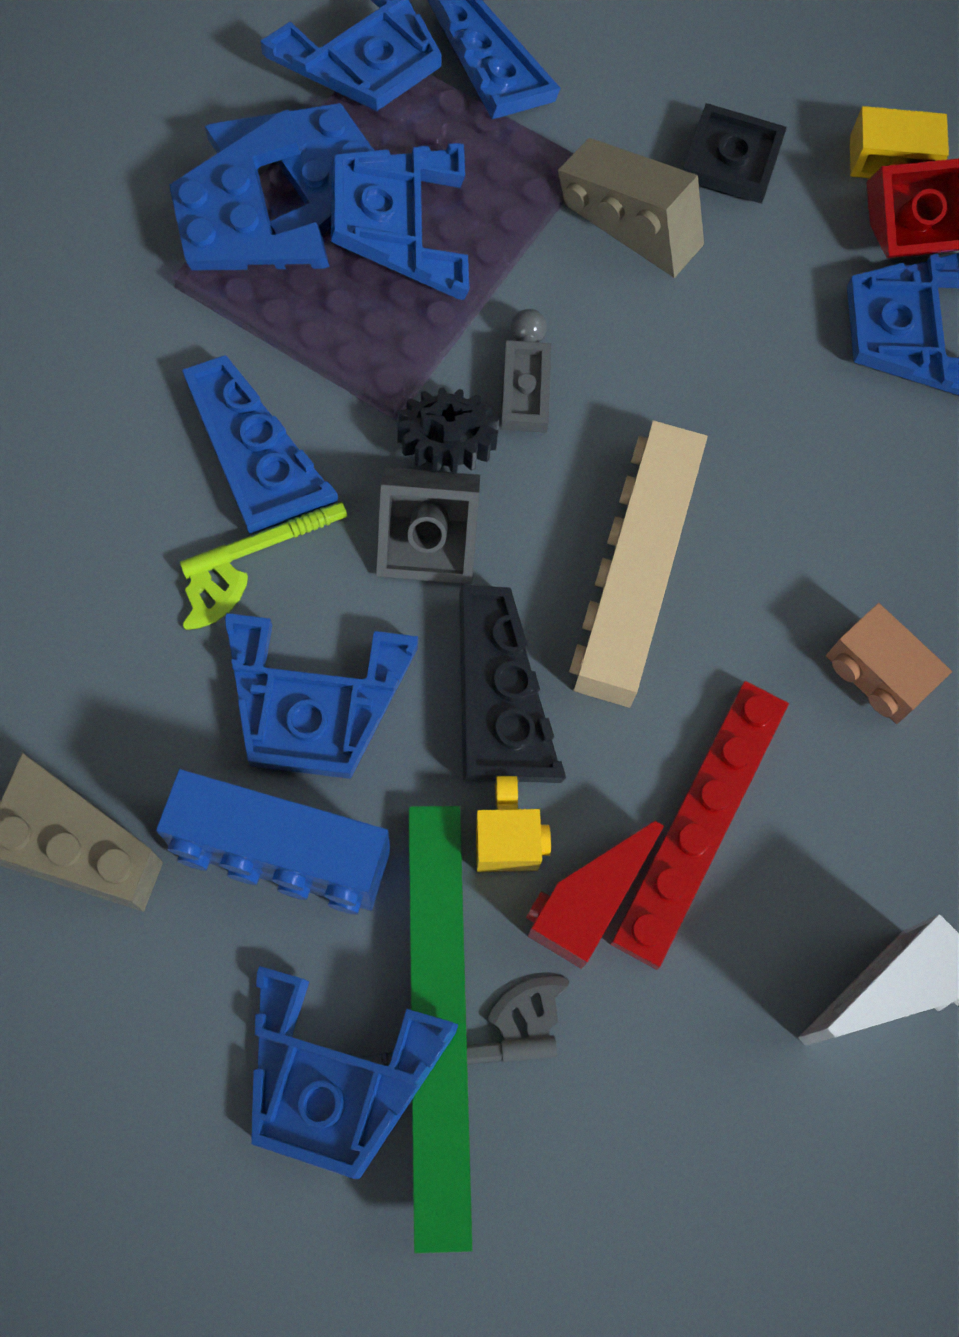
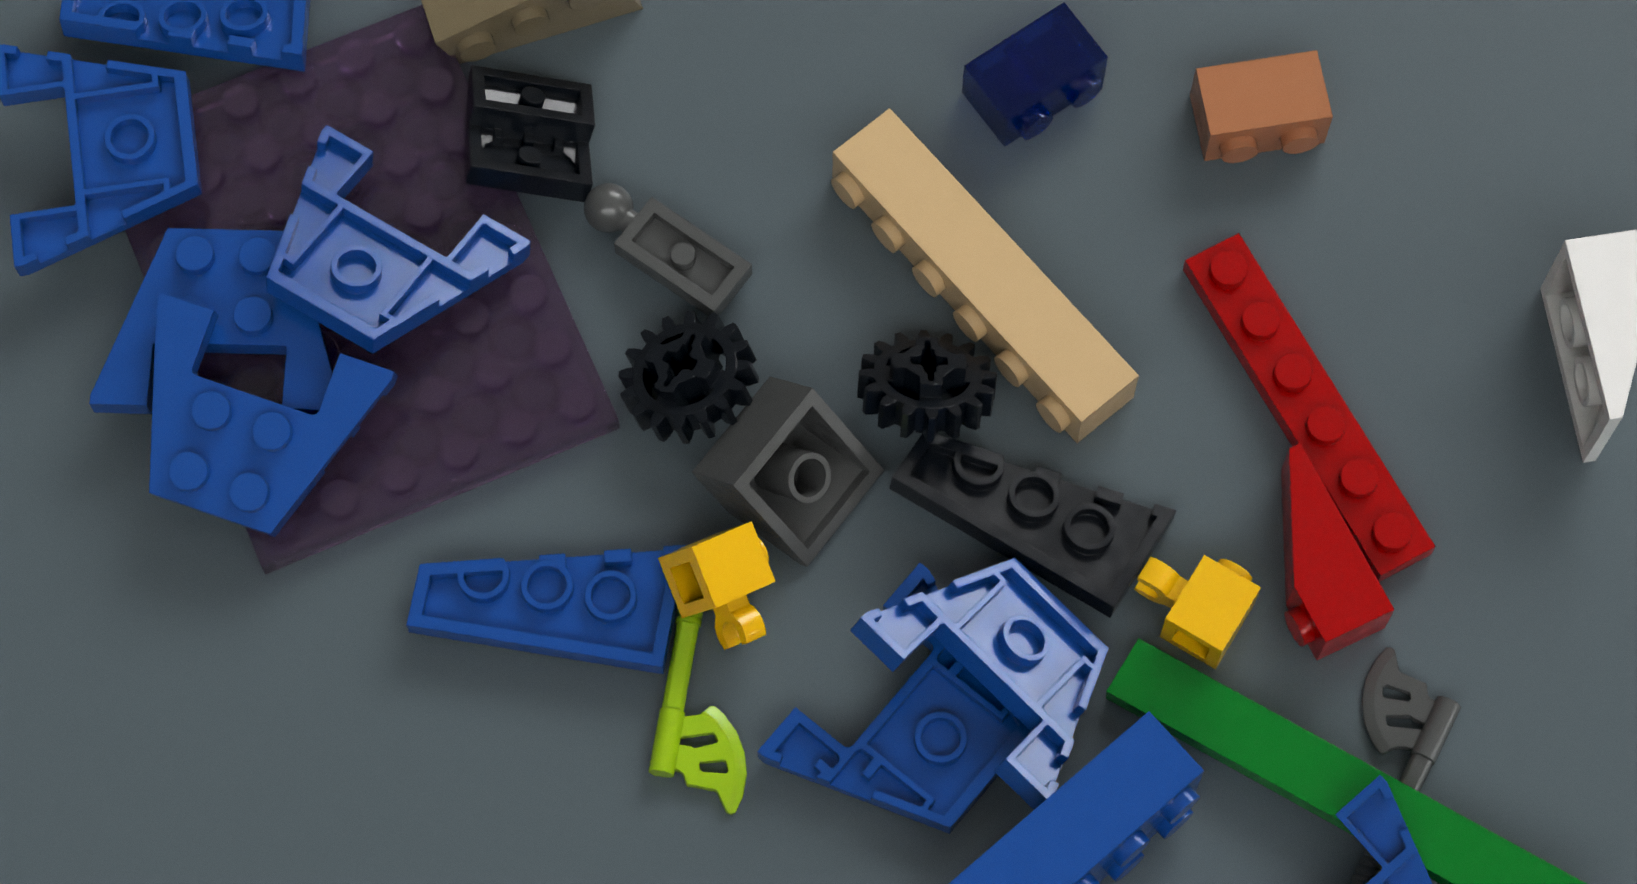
camera: 50 degrees left, 0 degrees up
none -> black slope [464,65,595,202]
none -> yellow brick [658,521,776,650]
none -> wing [850,558,1109,810]
none -> black gear [857,330,997,442]
none -> clear blue brick [962,2,1108,147]

